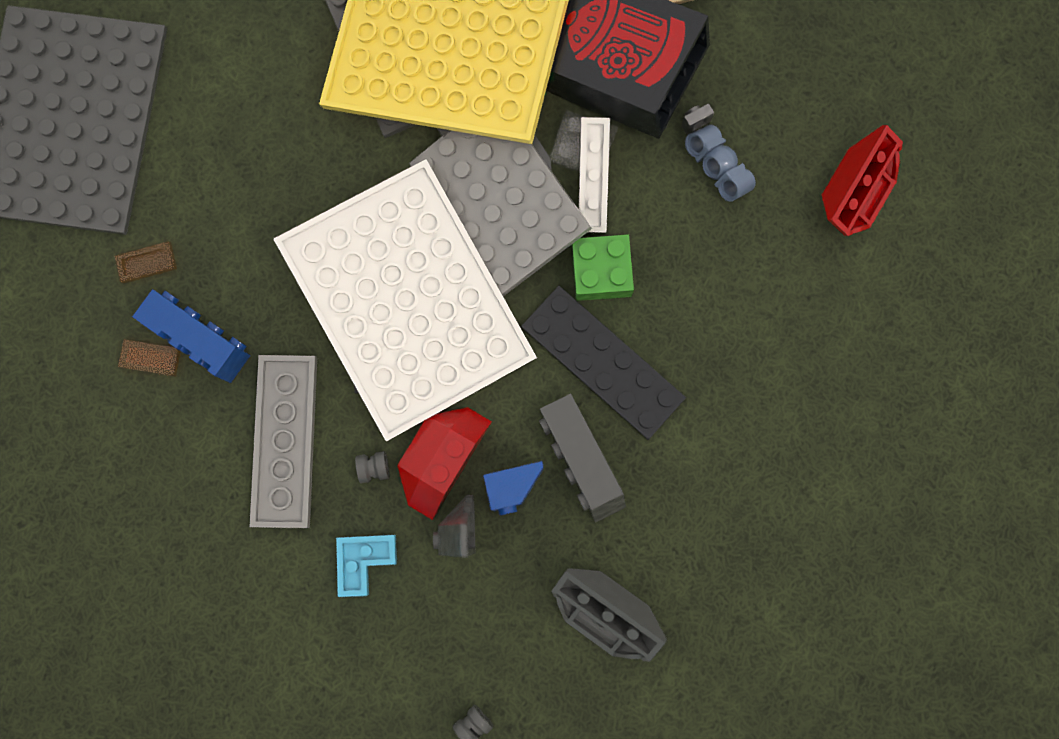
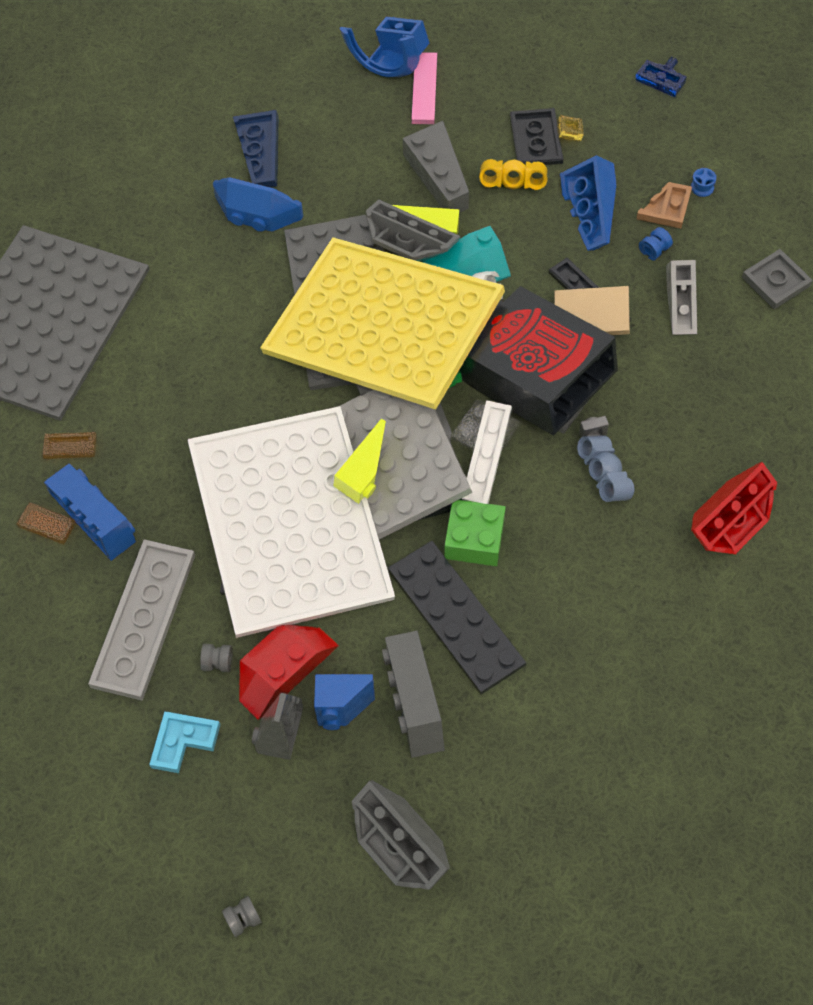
camera: 10 degrees right, 20 degrees down
none -> neon yellow slope [333,418,386,504]

